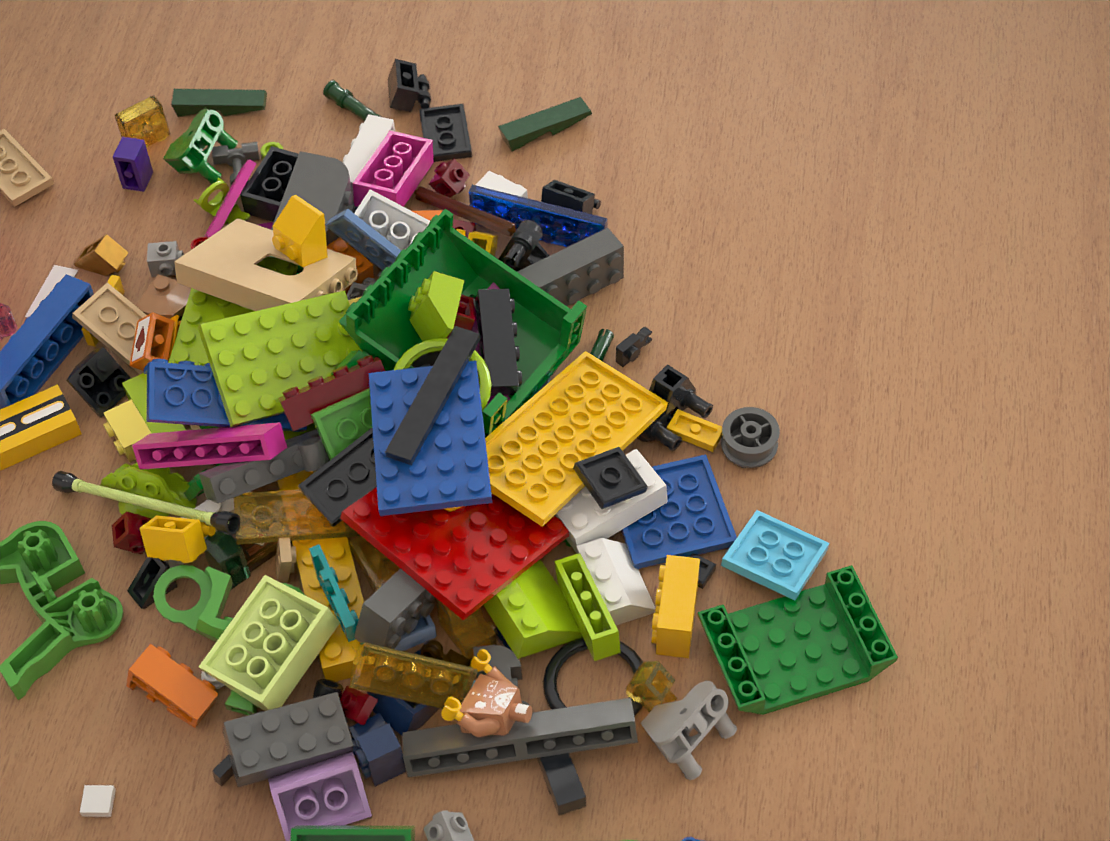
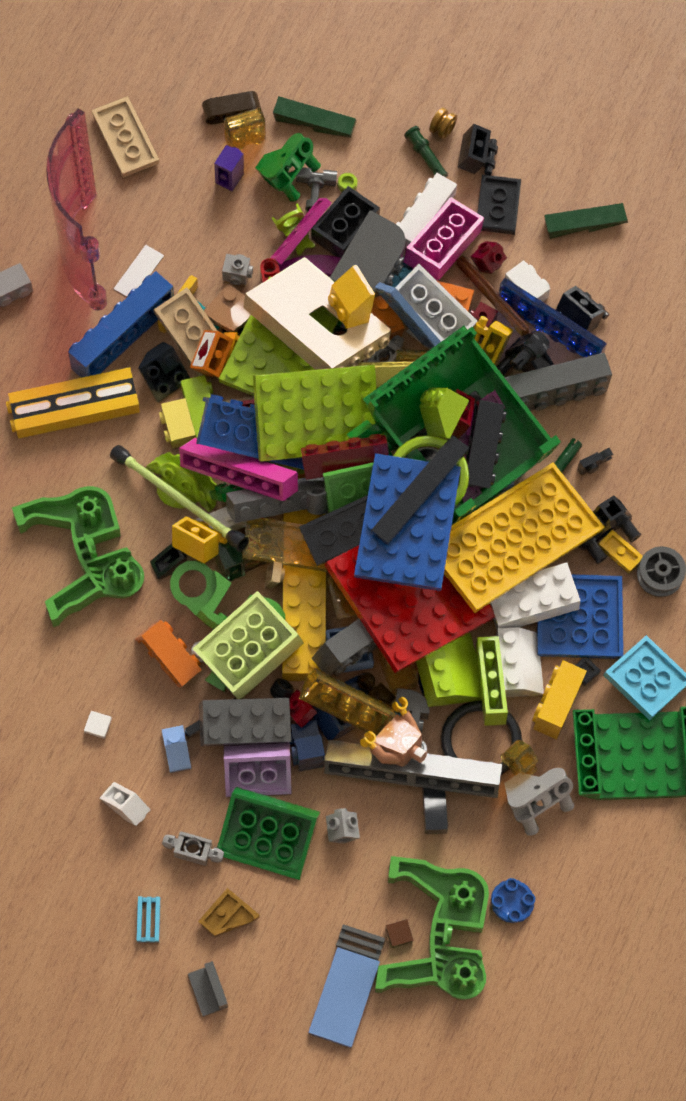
camera: 10 degrees right, 15 degrees up
pearl gold slope [73,234,128,276] -> none
dark red brick [111,511,152,554] -> none
teal wing [309,544,359,642] -> none
black tile [573,447,648,509] -> none
none -> light blue slope [162,725,191,773]
none -> dark brown beam [202,91,262,125]
none -> pearl gold wheel [429,107,457,139]

